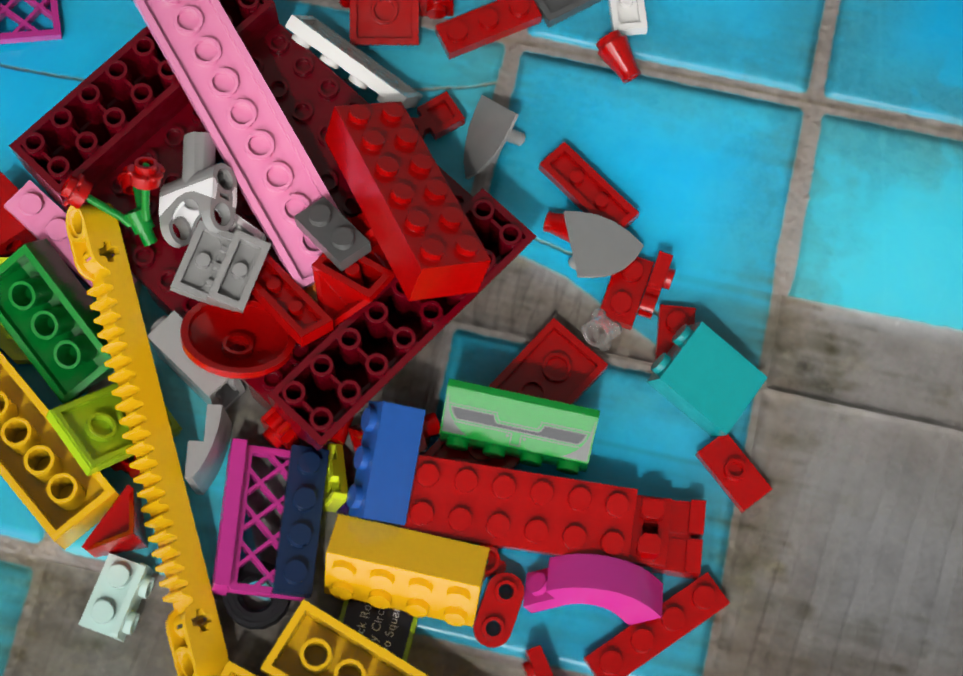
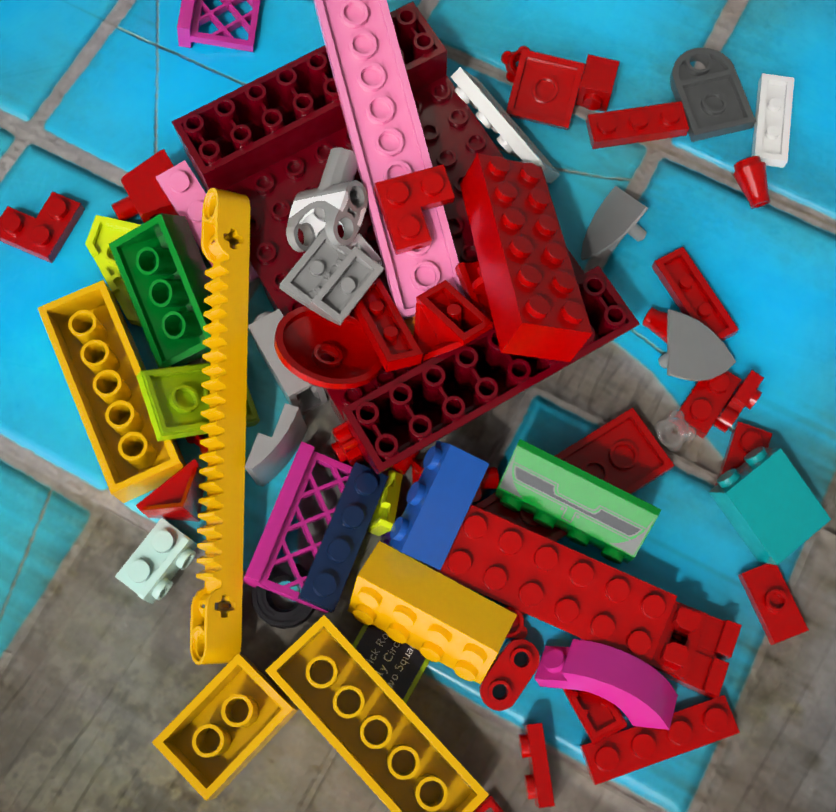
camera: 20 degrees right, 0 degrees up
plant [59,156,165,247] -> none
dark grey plate [294,197,372,272] -> none
red plate [411,91,465,140] -> none
none -> red plate [374,164,455,255]
none -> red plate [562,689,627,745]

